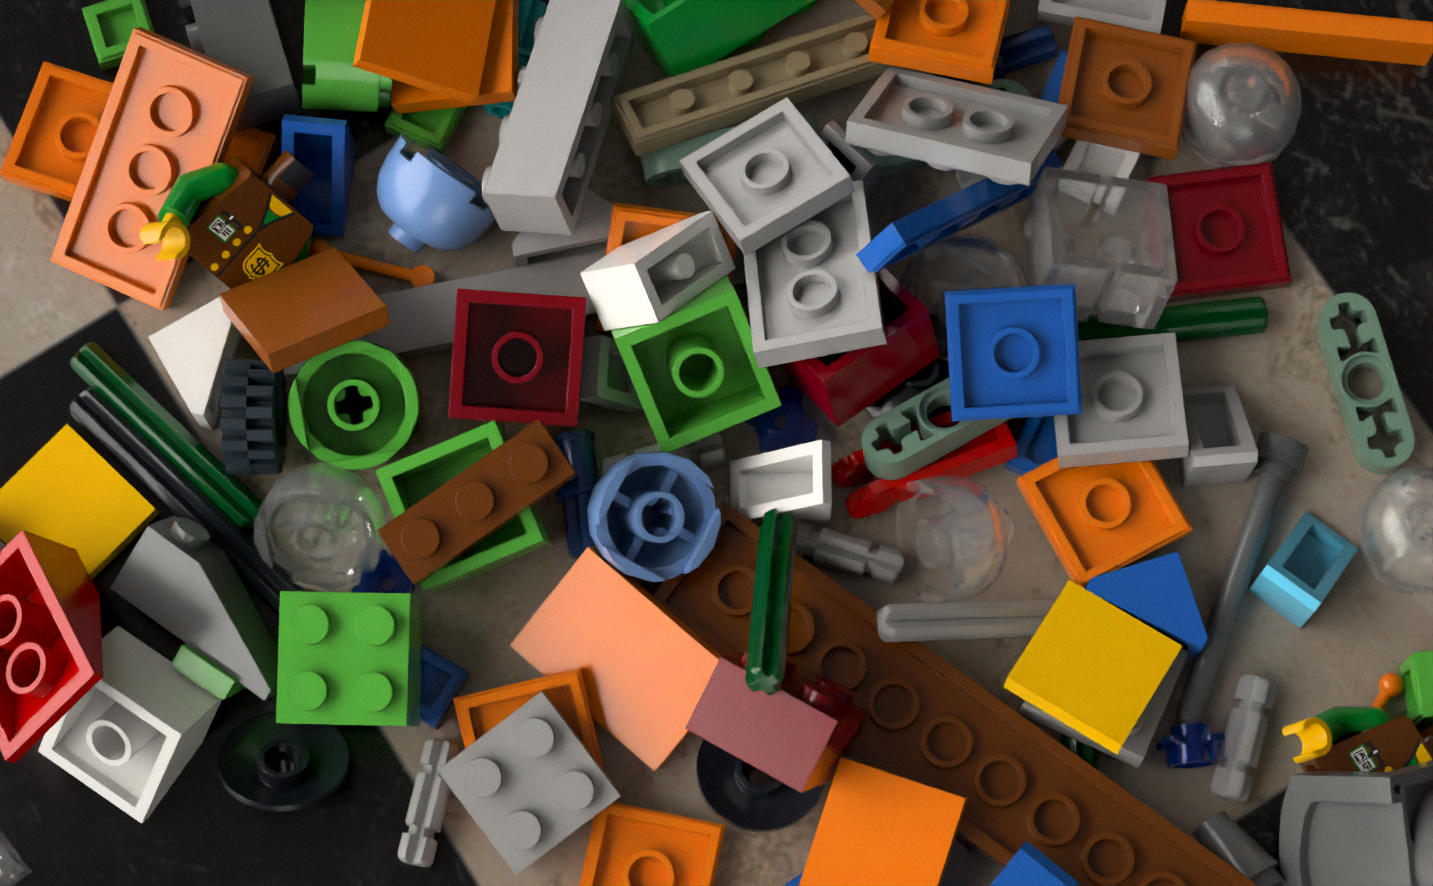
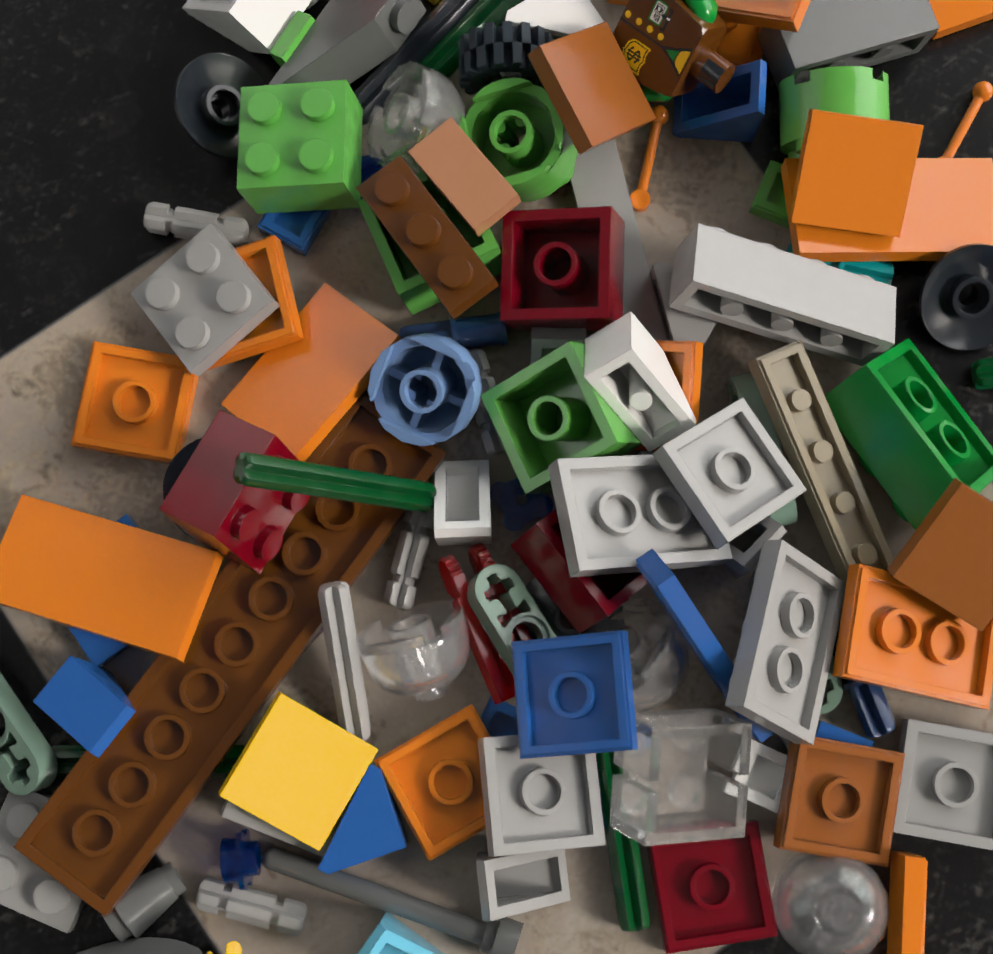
camera: 90 degrees right, 5 degrees up
medium blue cylinder [376,134,496,253] -> none
none -> nougat tile [408,117,521,237]

